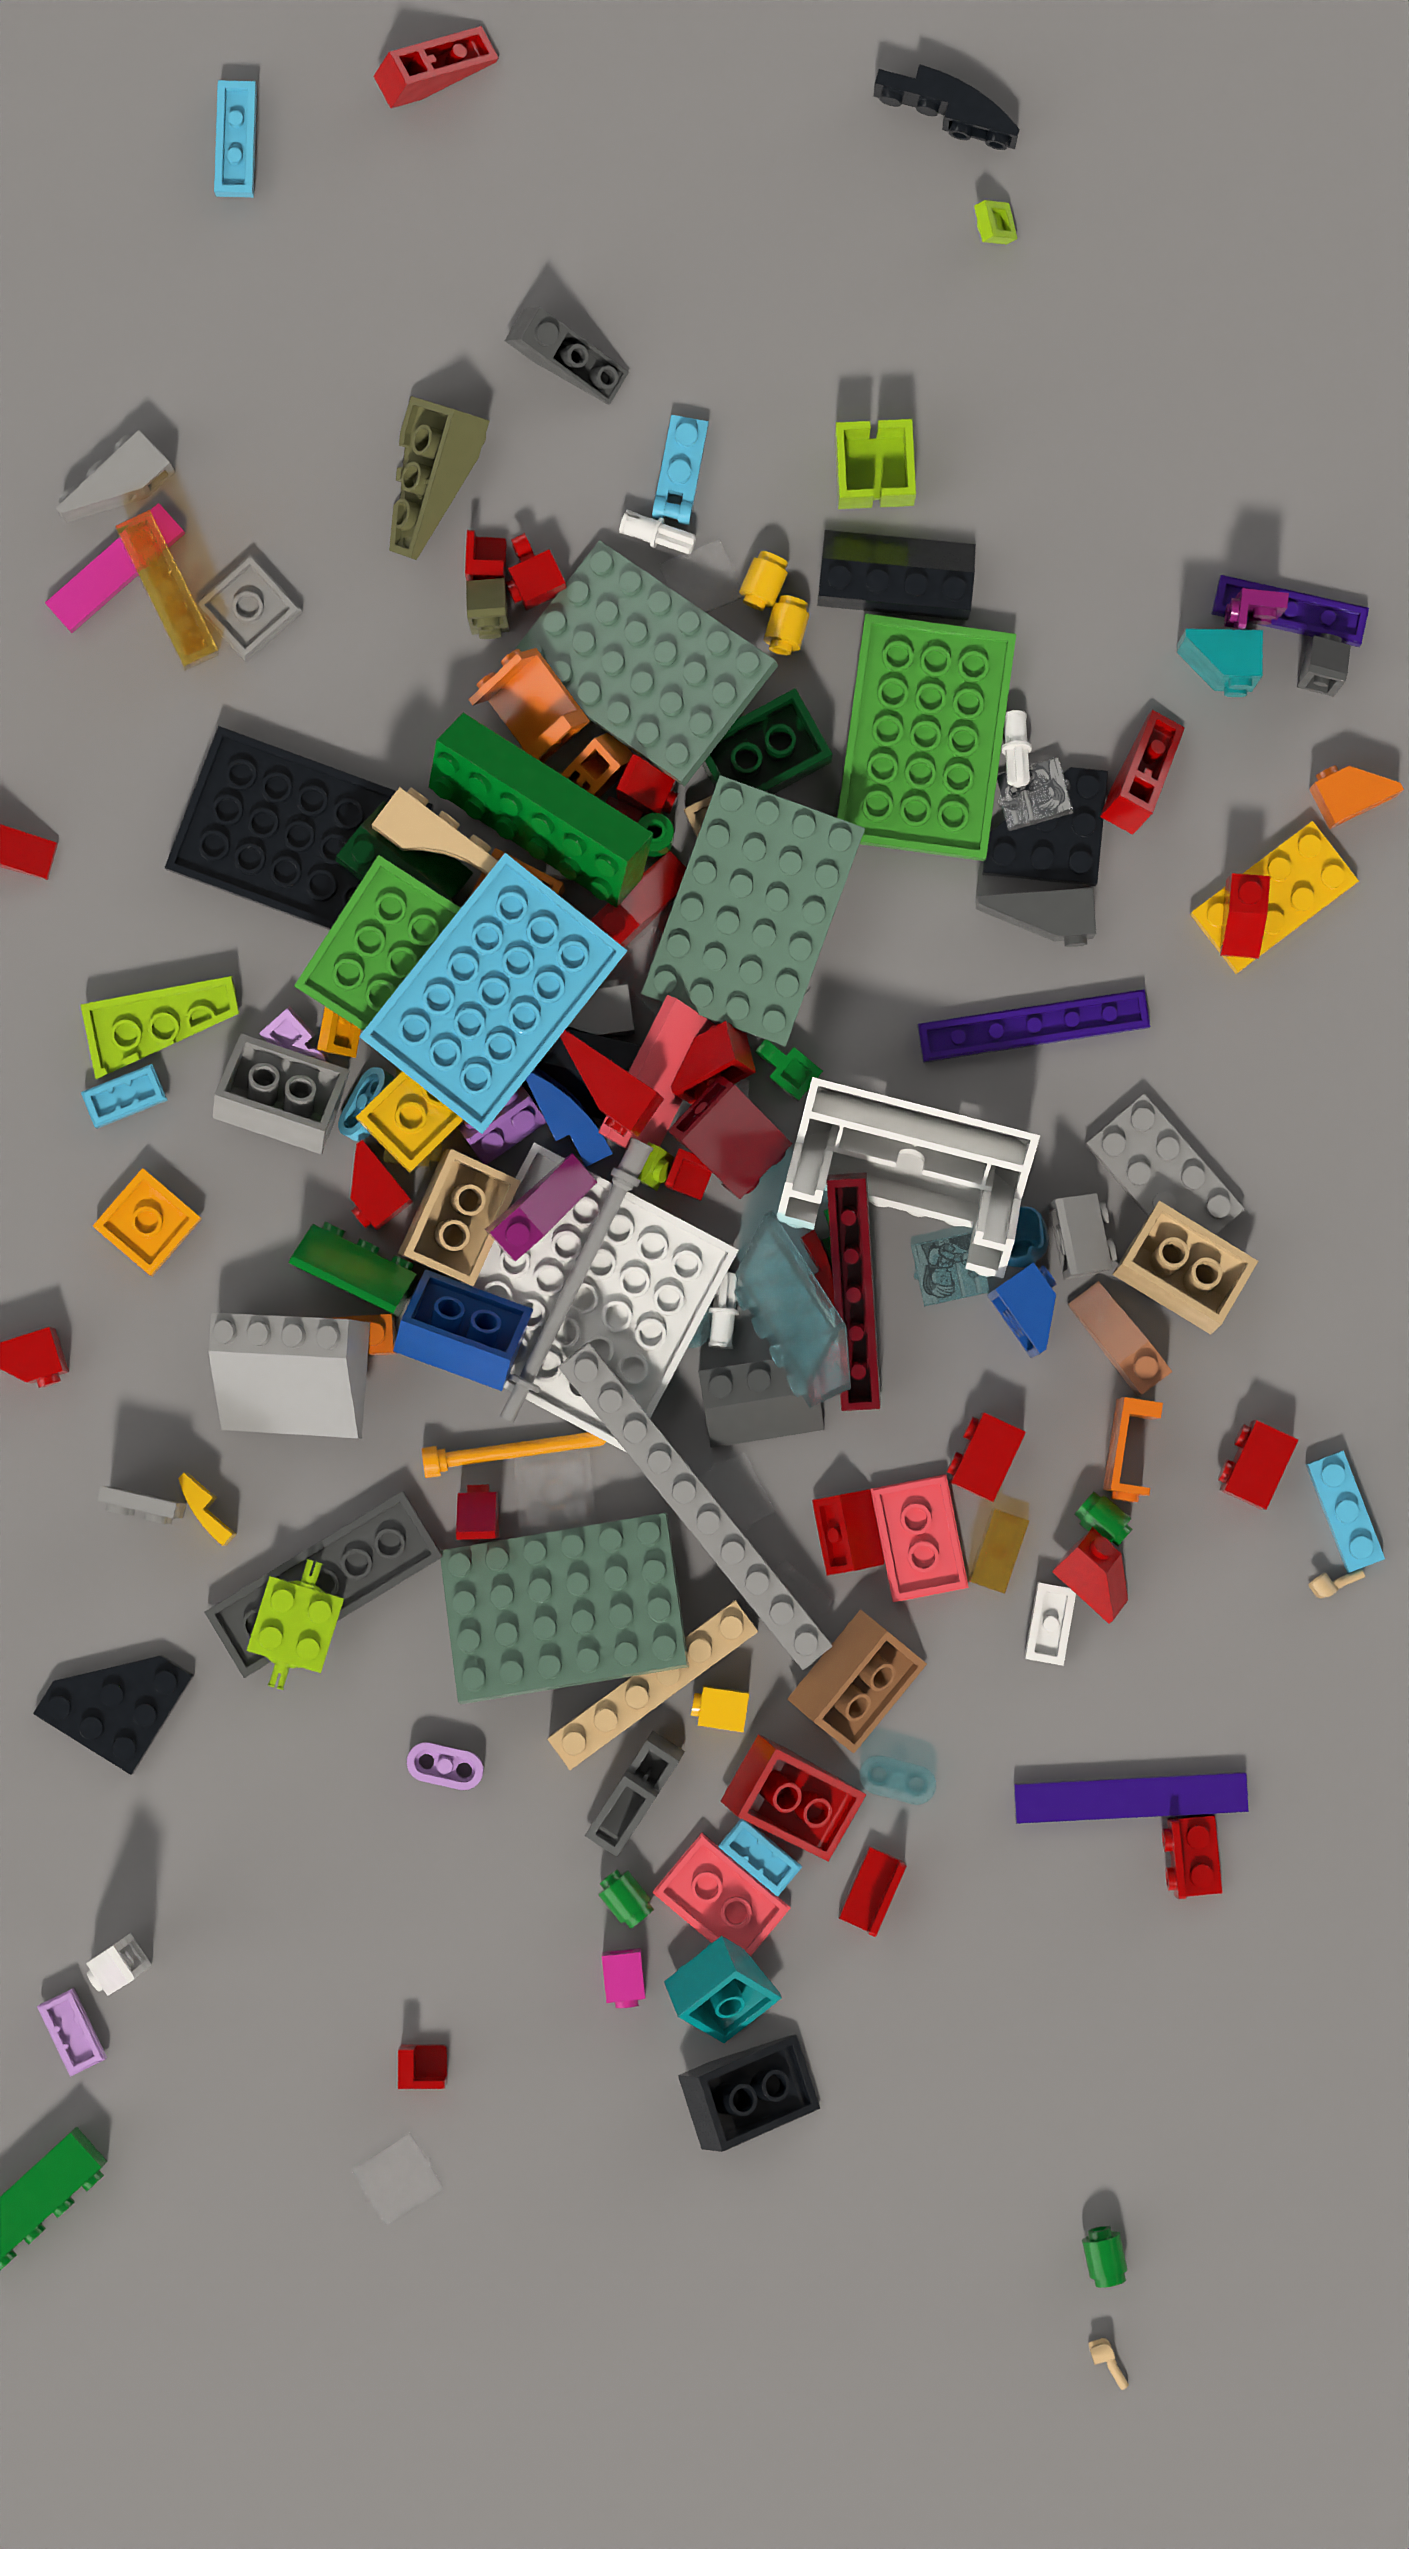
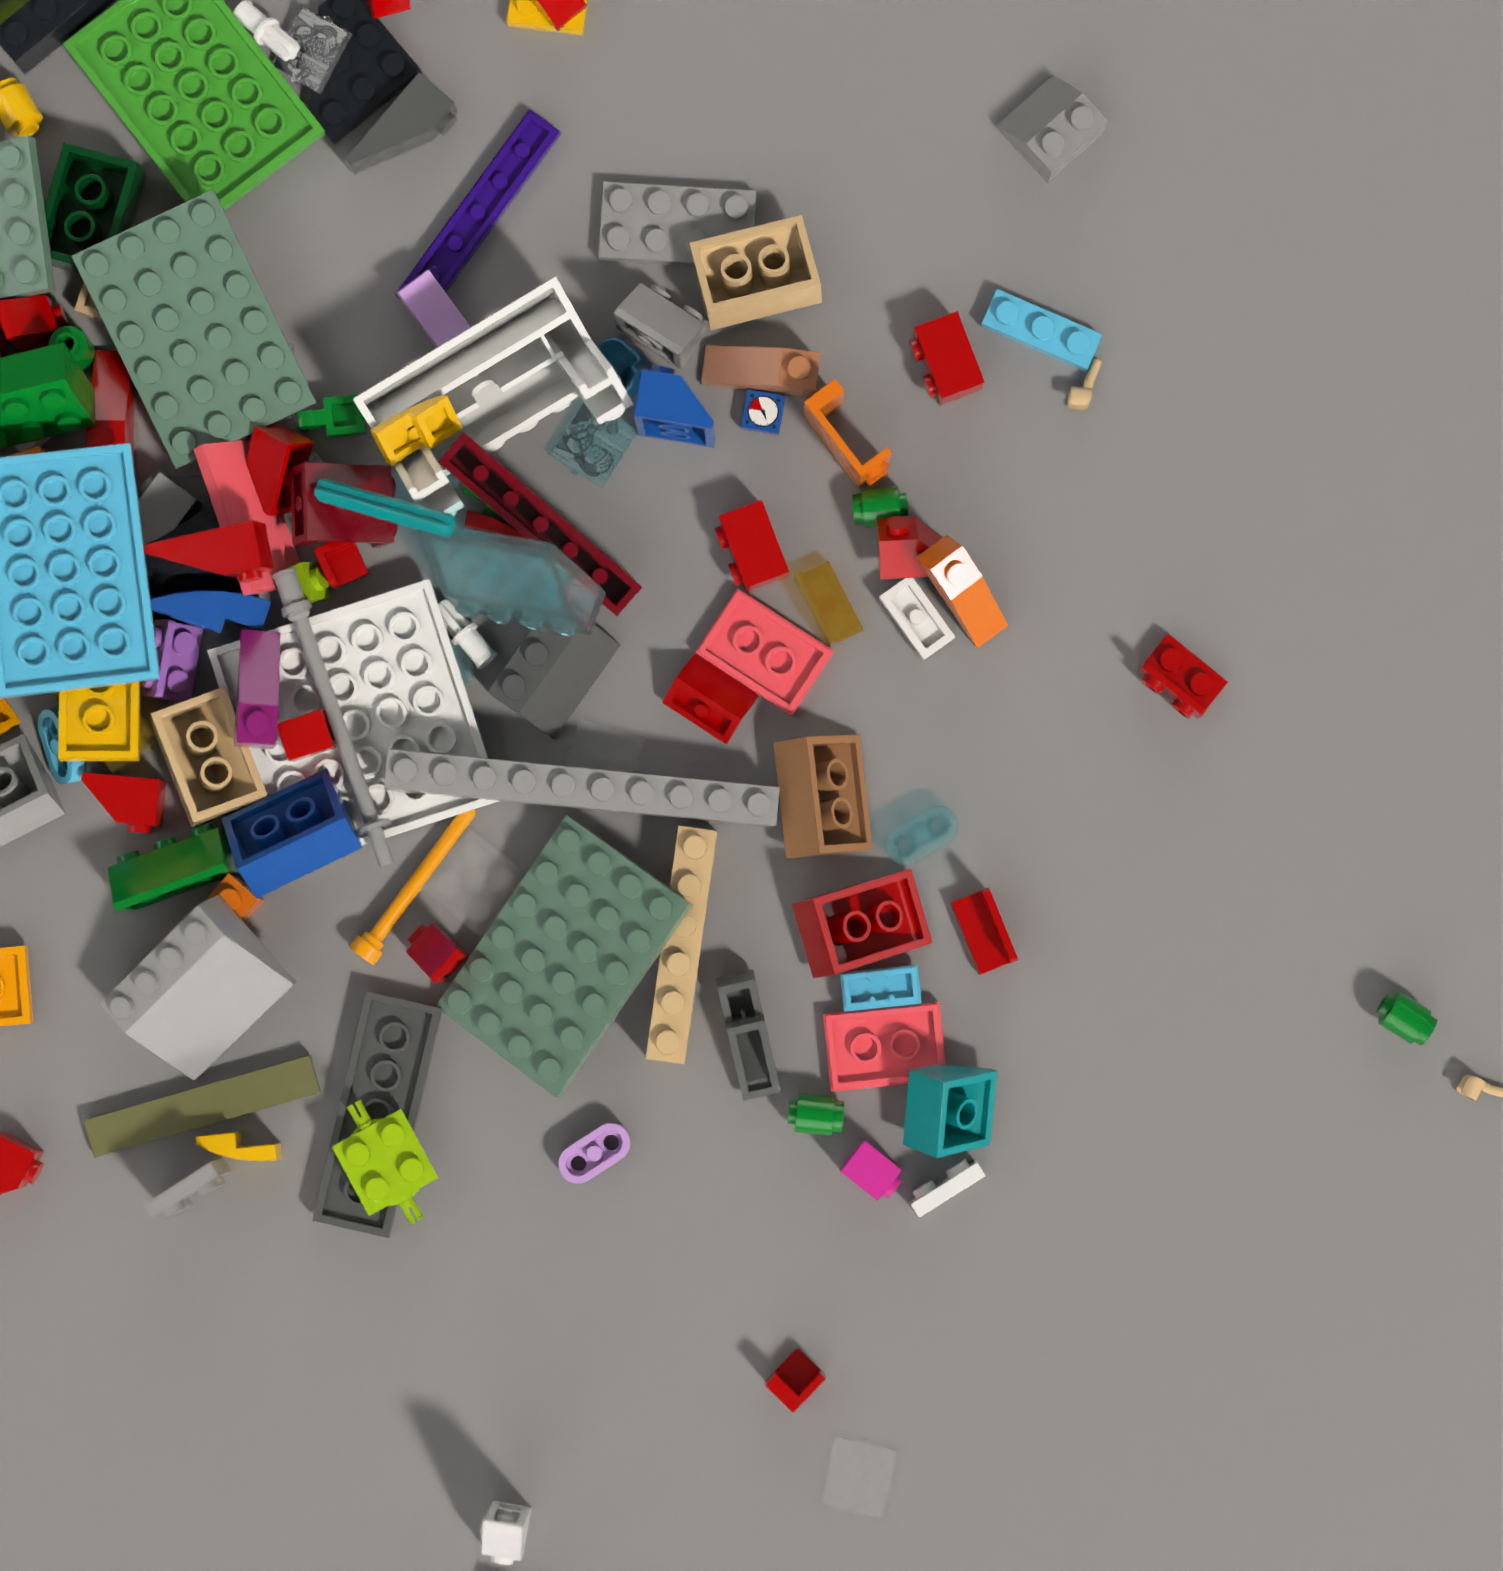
camera: 45 degrees left, 0 degrees up
black plate [33,1655,194,1775] -> none
black slope [678,2034,820,2152] -> none
yellow brick [691,1685,749,1733] -> none
dark purple tile [1014,1772,1249,1824] -> none
none -> olive tile [84,1055,321,1158]
none -> red panel [277,709,337,762]
none -> teal axle [314,479,457,537]
none -> yellow slope [370,394,463,466]
none -> lavender tile [396,270,471,348]
none -> tile [741,389,785,435]
none -> white plate [909,1159,985,1217]
none -> orange slope [916,535,1008,648]

